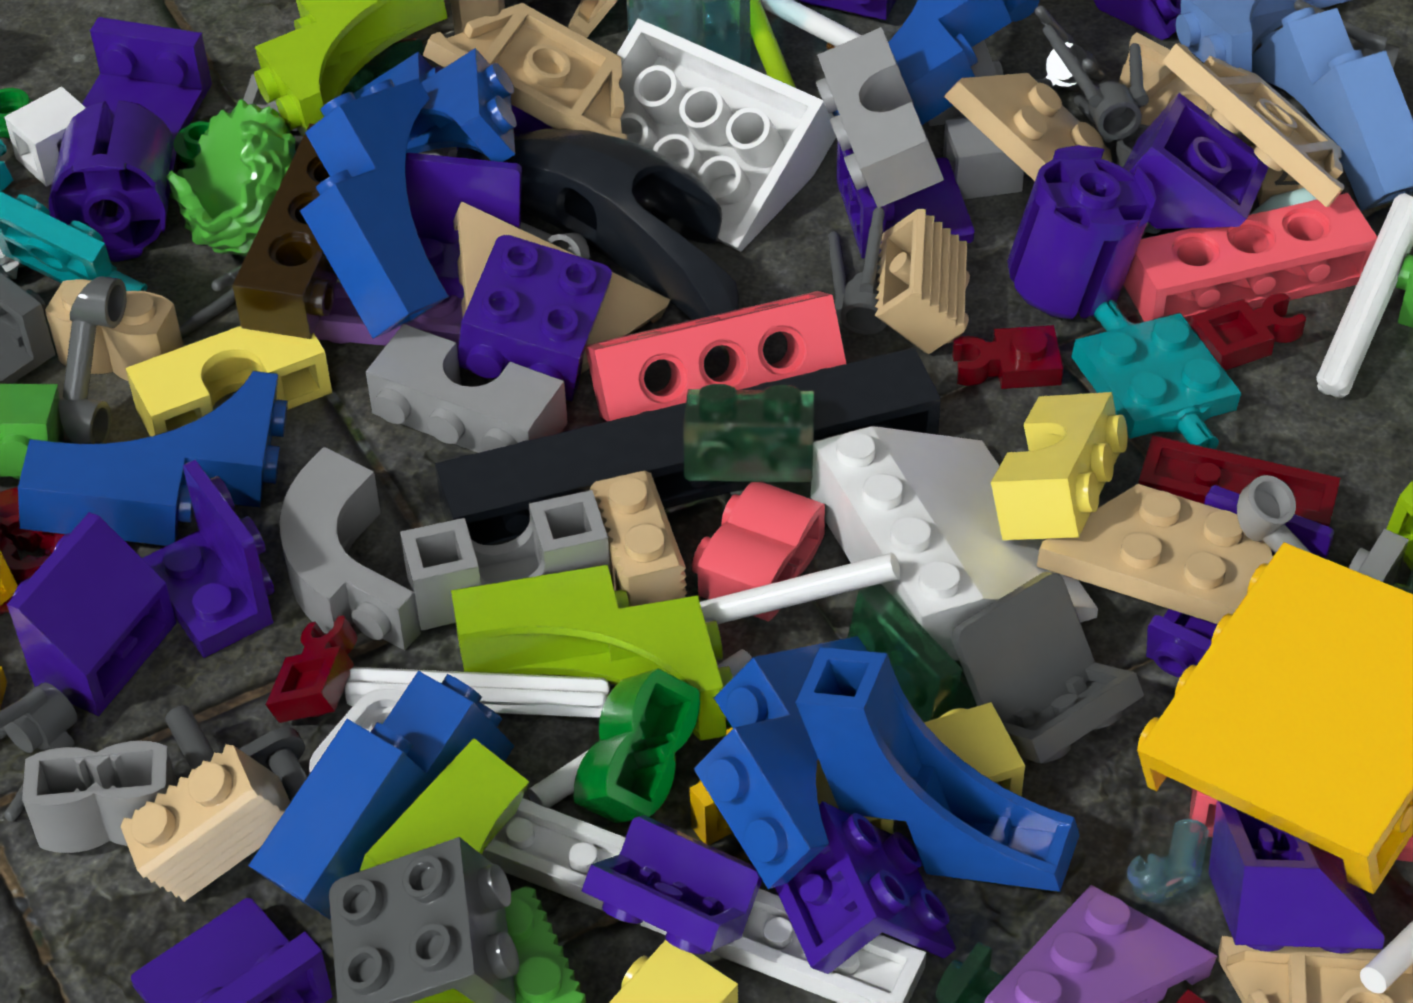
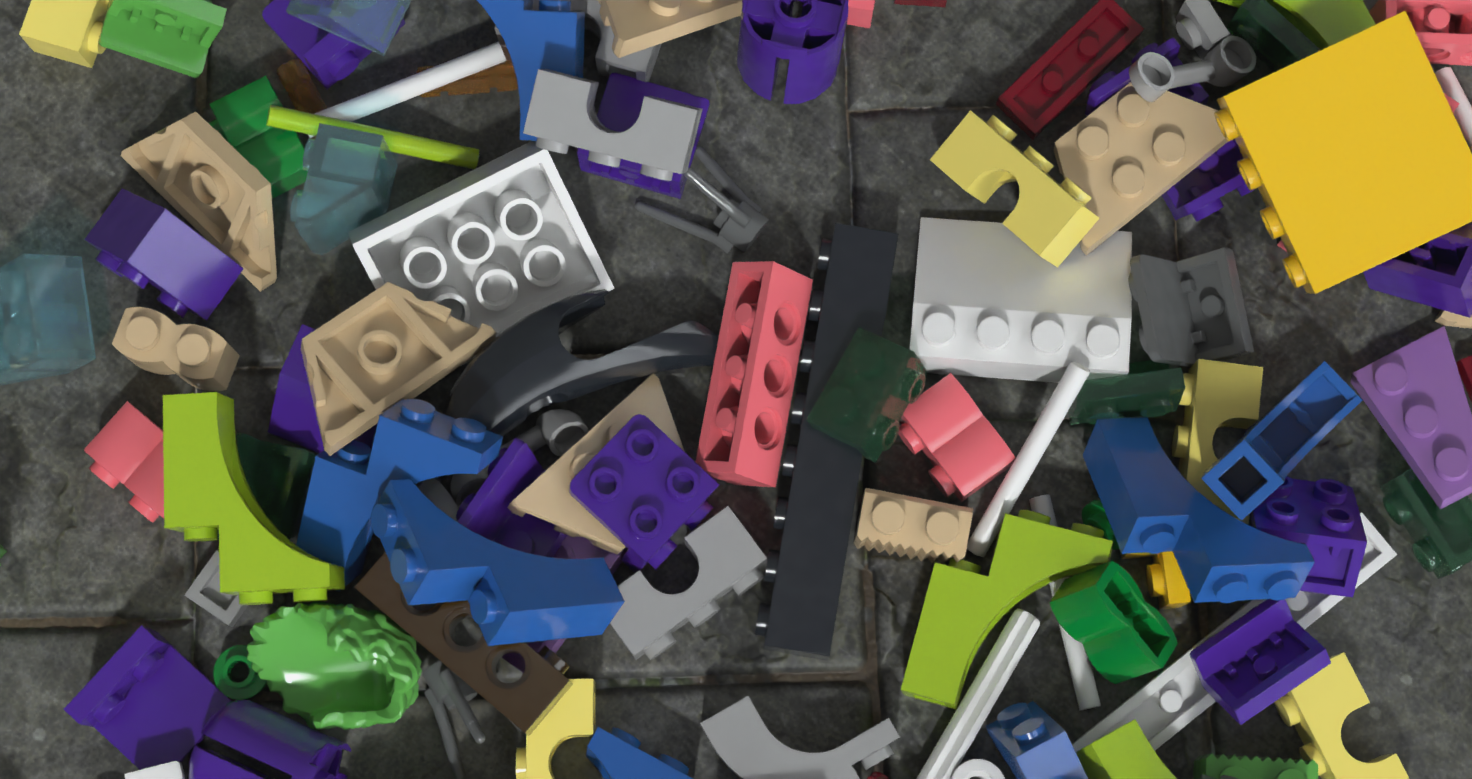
camera: 65 degrees left, 30 degrees up
light grey arch [400,490,611,630] -> none
tan brick [874,209,970,354] -> none
dark red plate [952,325,1063,389] -> none
teal plate [1071,300,1241,450] -> none
clear light blue arm [1127,819,1209,903] -> none

